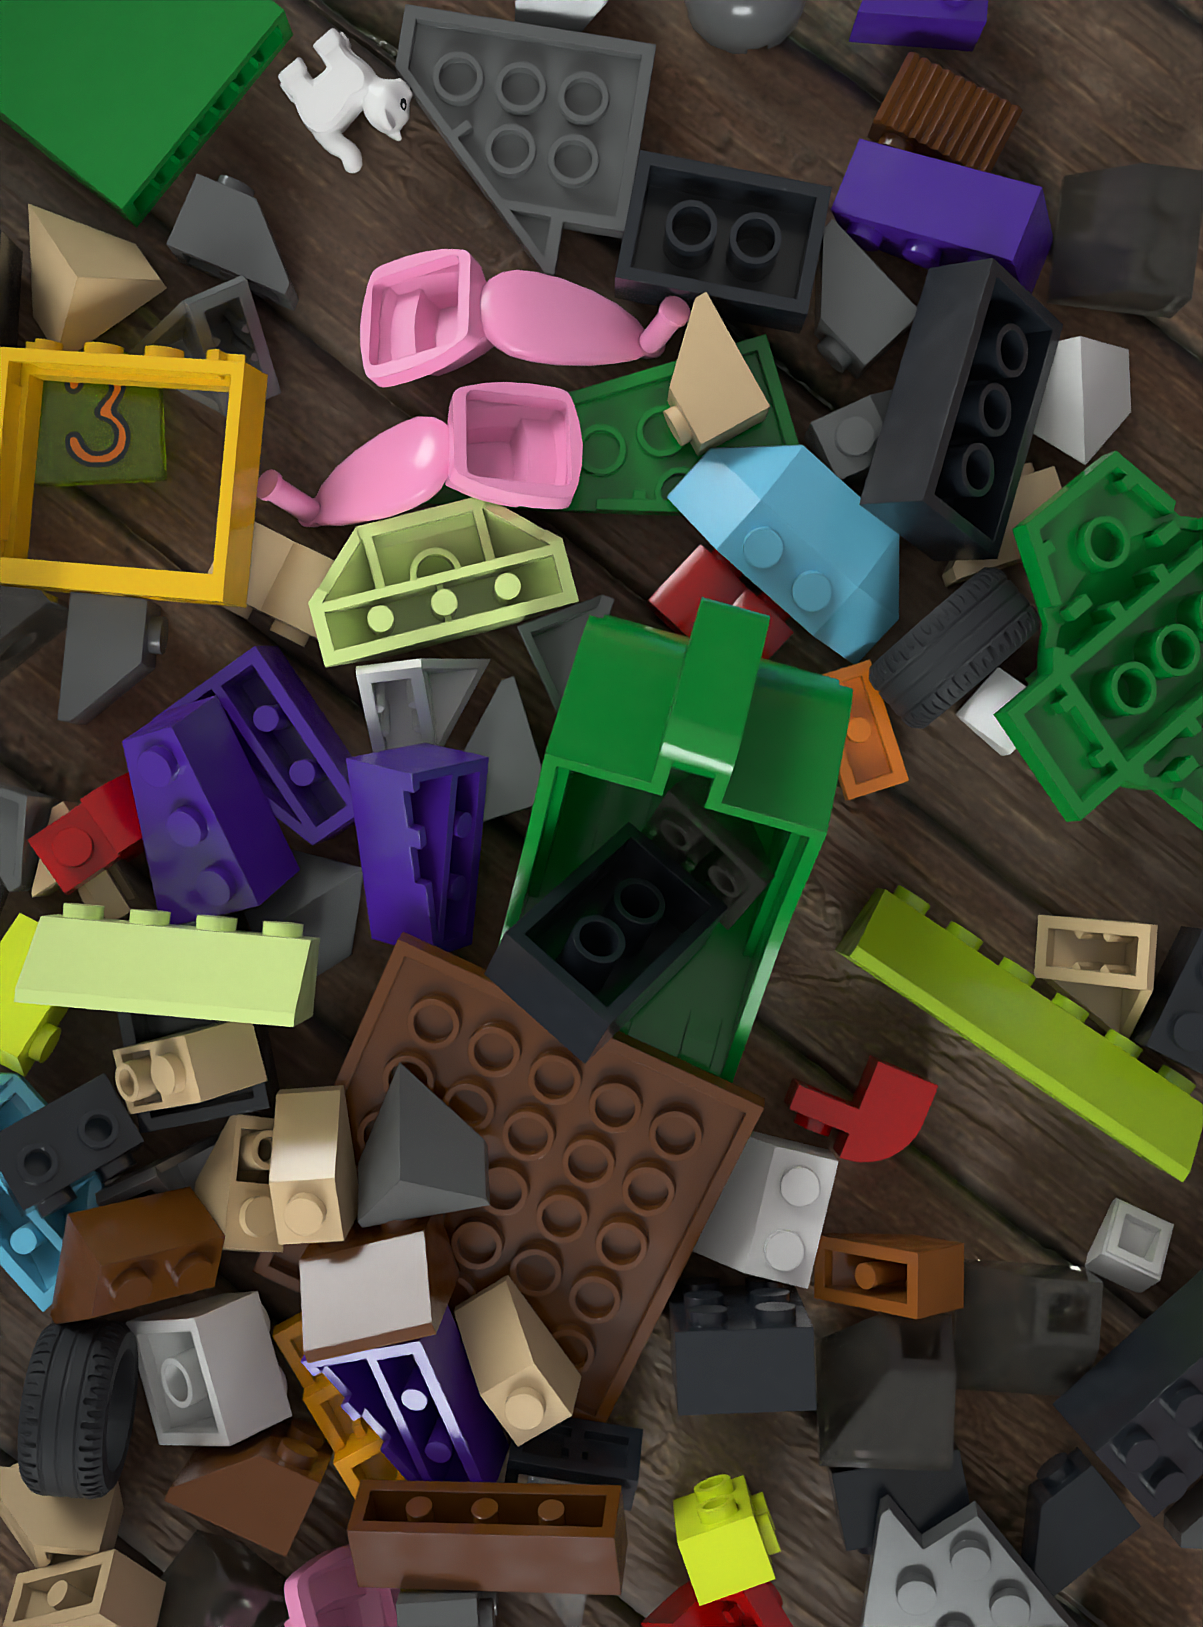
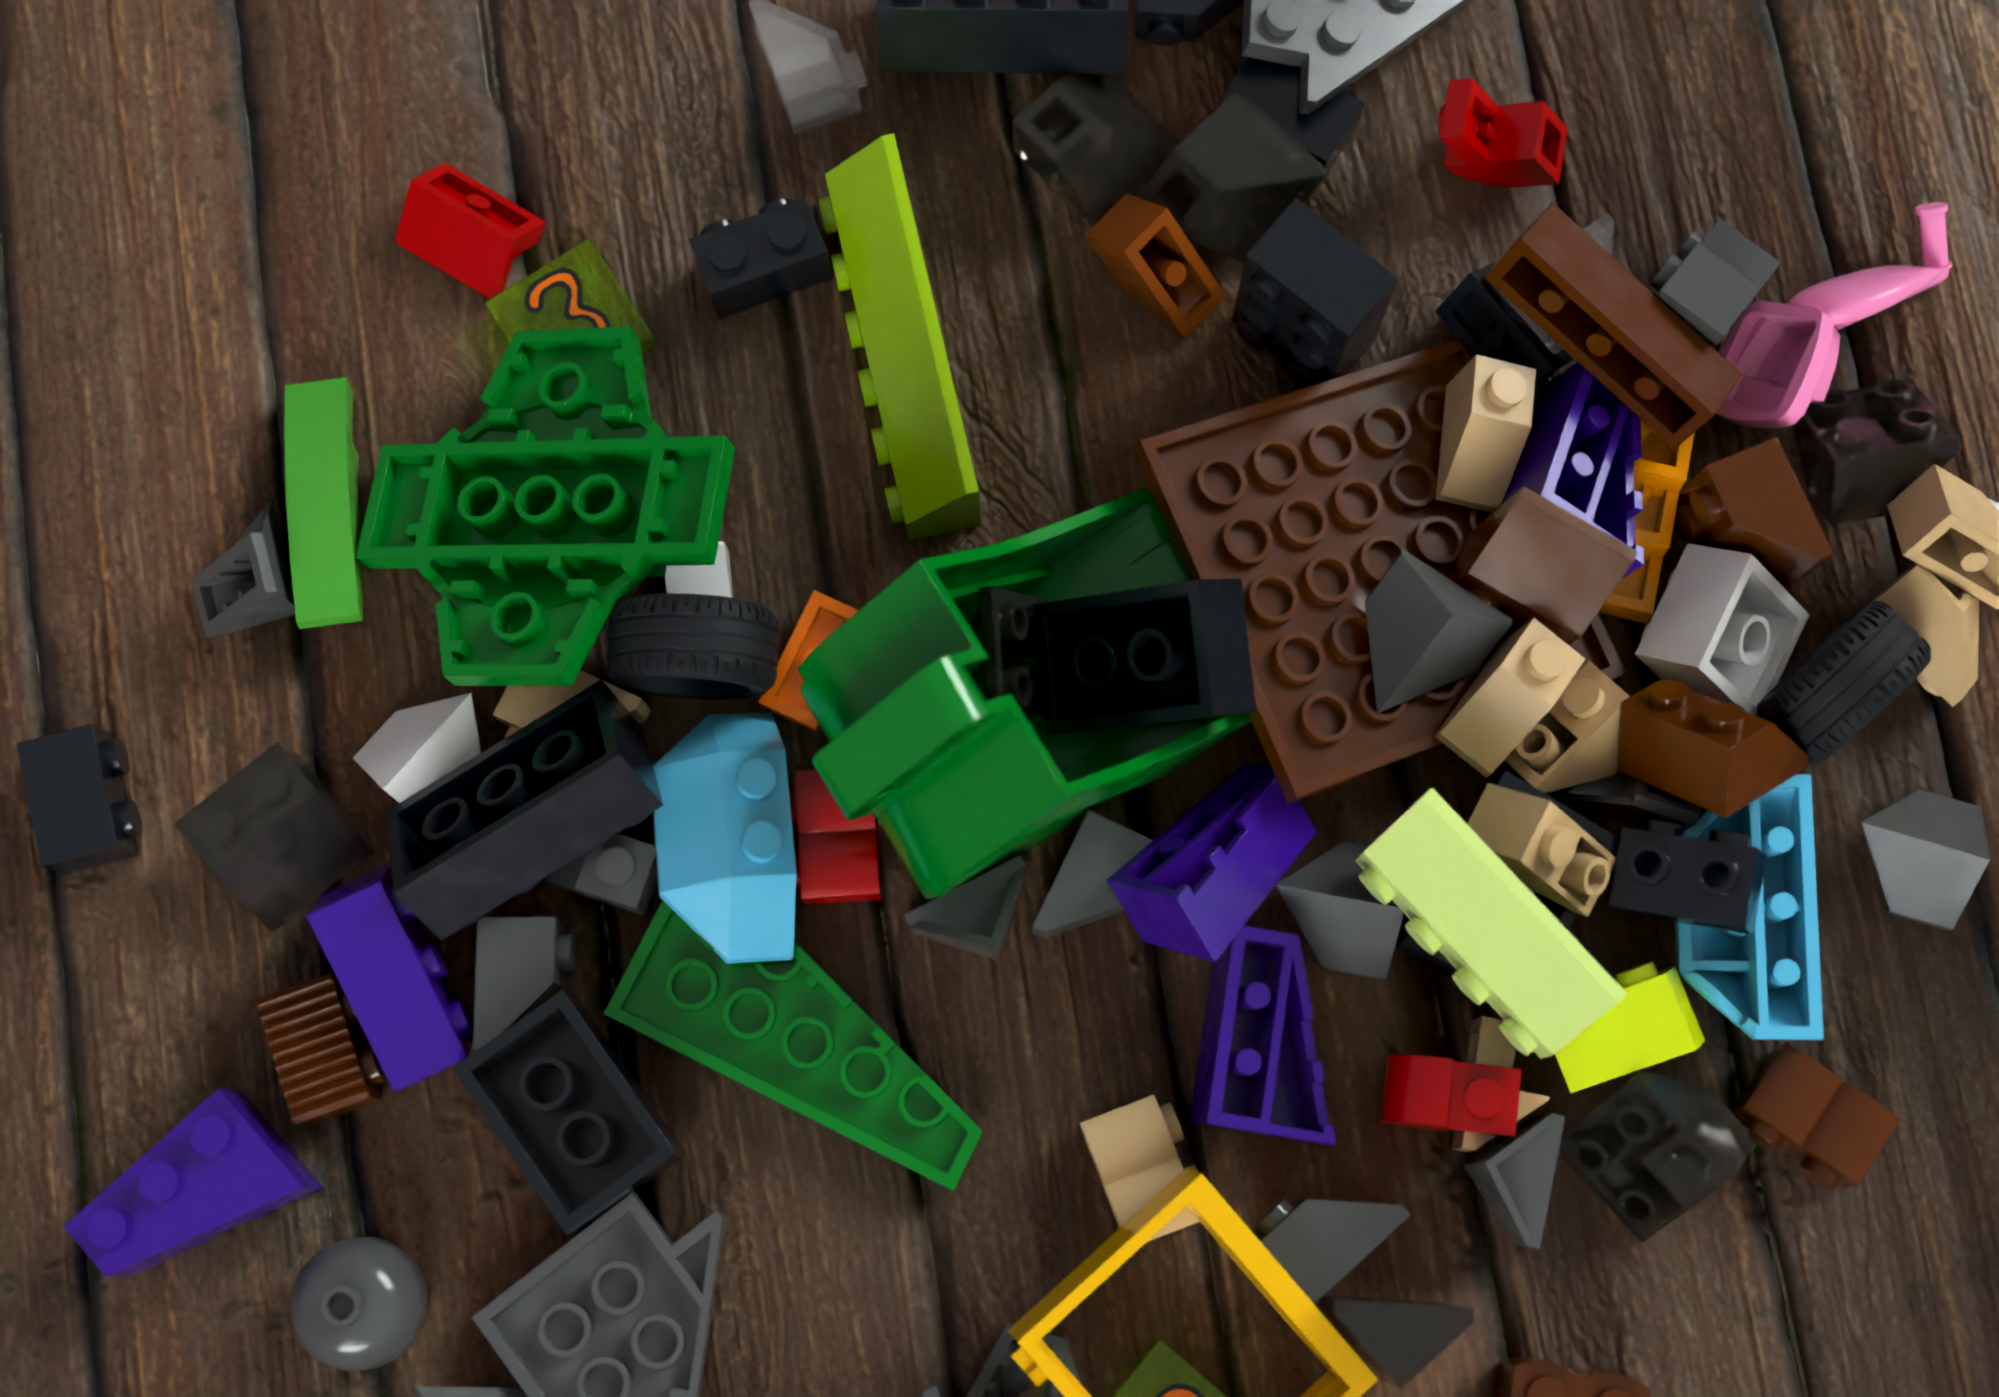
camera: 130 degrees left, 10 degrees down
dark purple wedge [122,695,300,925] -> none
bright pink piece [257,382,583,527] -> none
yellowish green wedge [308,497,579,668] -> none
white slope [356,658,491,753] -> none
bright pink piece [360,249,691,388] -> none
tan slope [663,292,770,457] -> none
neon yellow brick [672,1474,781,1606] -> none
white slope [693,1131,839,1289] -> none
red brick [784,1055,938,1162] -> none
tan slope [1034,915,1158,1039] -> none
white slope [1085,1198,1174,1293] -> none

